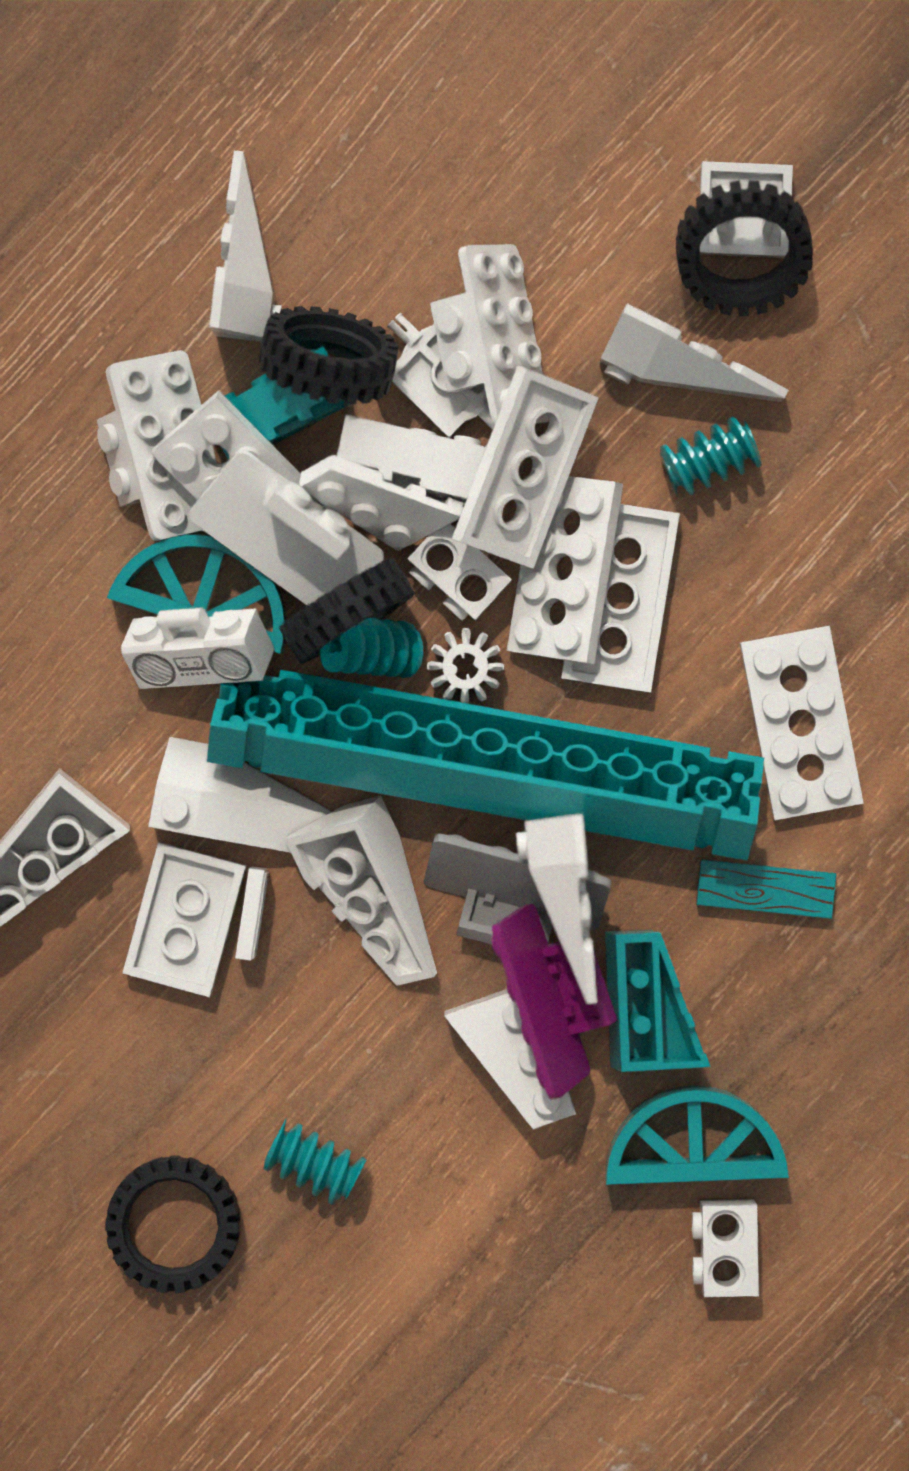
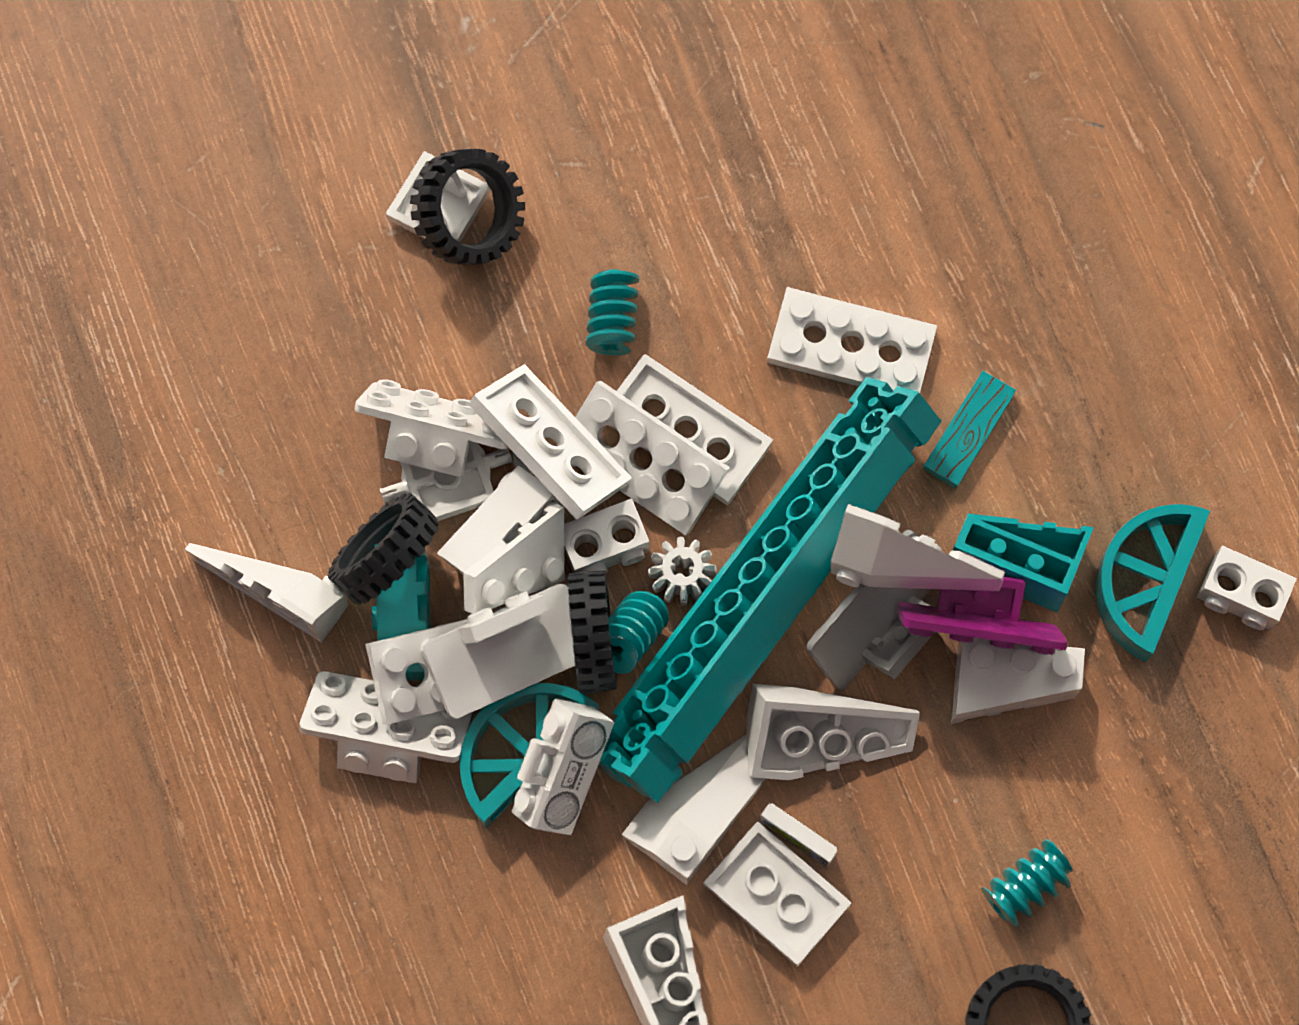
camera: 65 degrees left, 15 degrees down
white wedge [599,304,789,402] -> none

